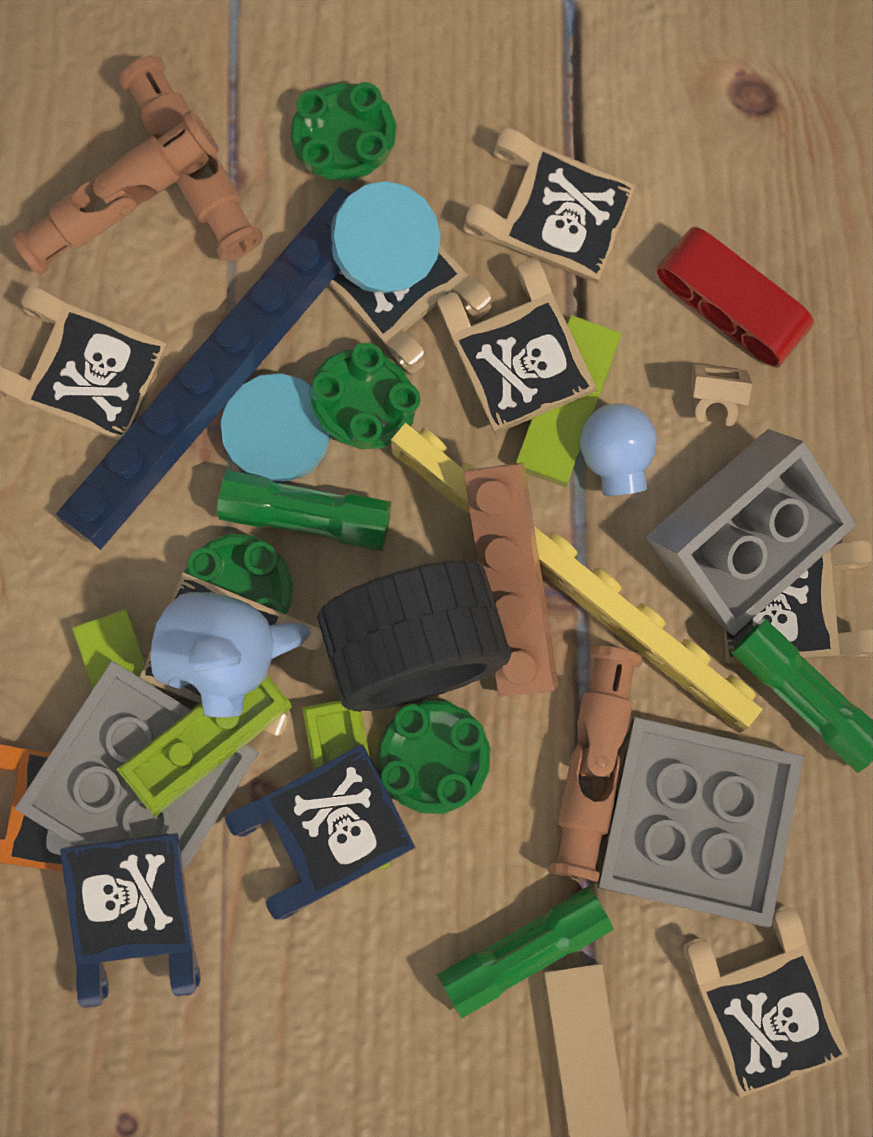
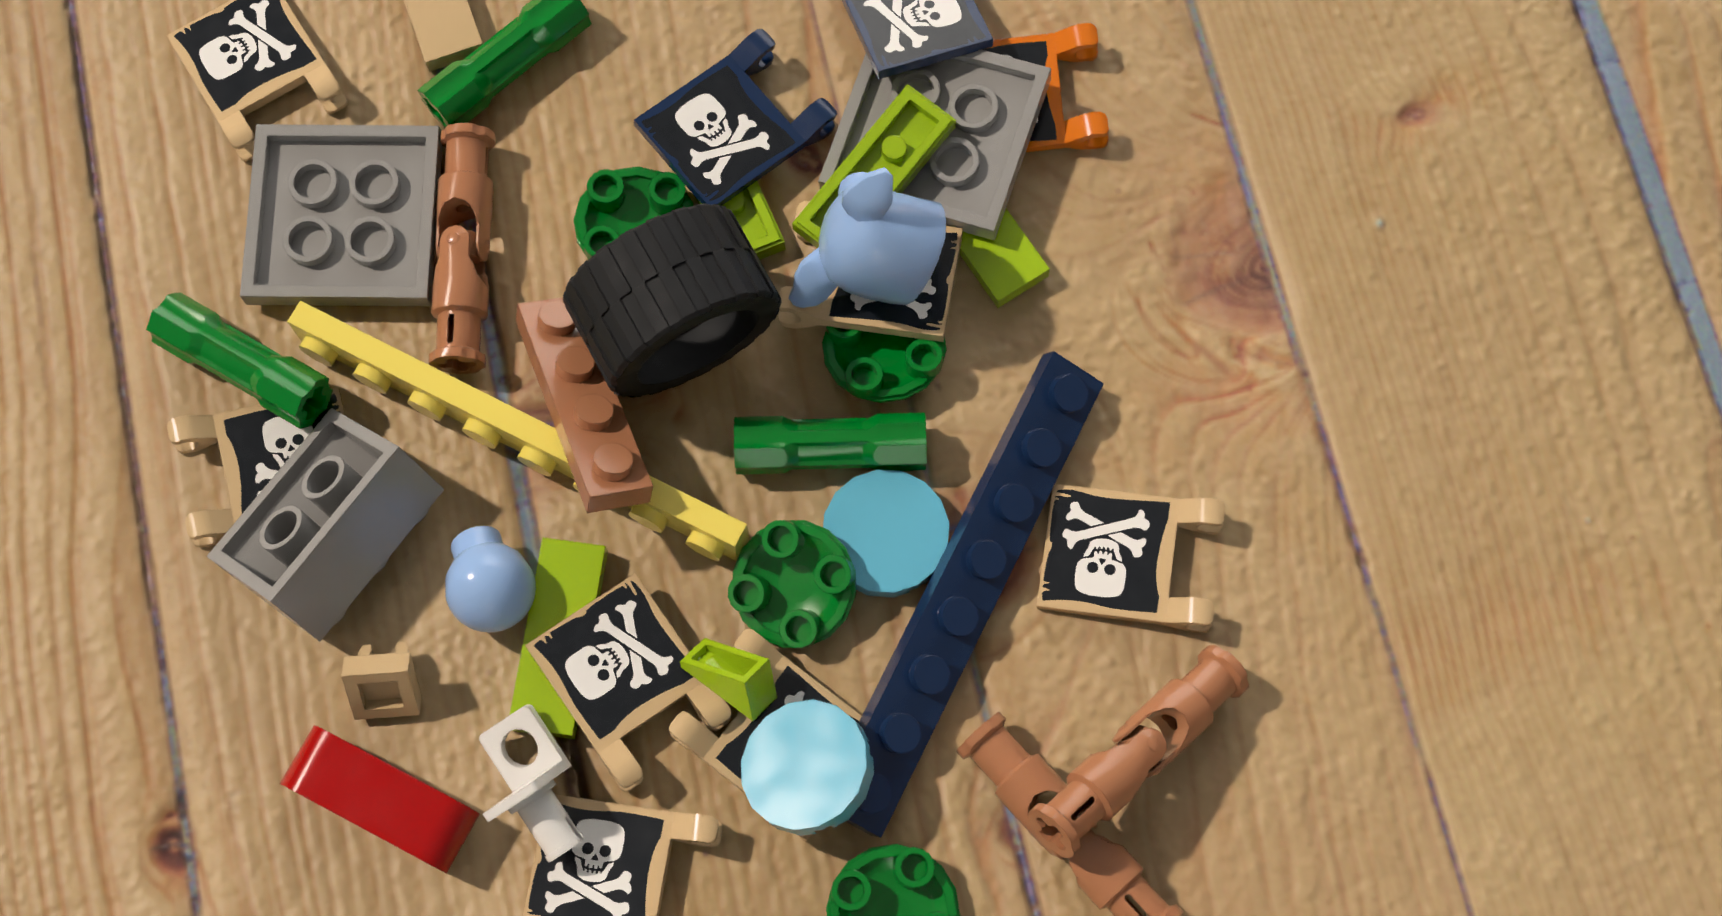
camera: 170 degrees right, 5 degrees down
none -> white bracket [479,704,585,862]
none -> lime piece [680,638,777,721]

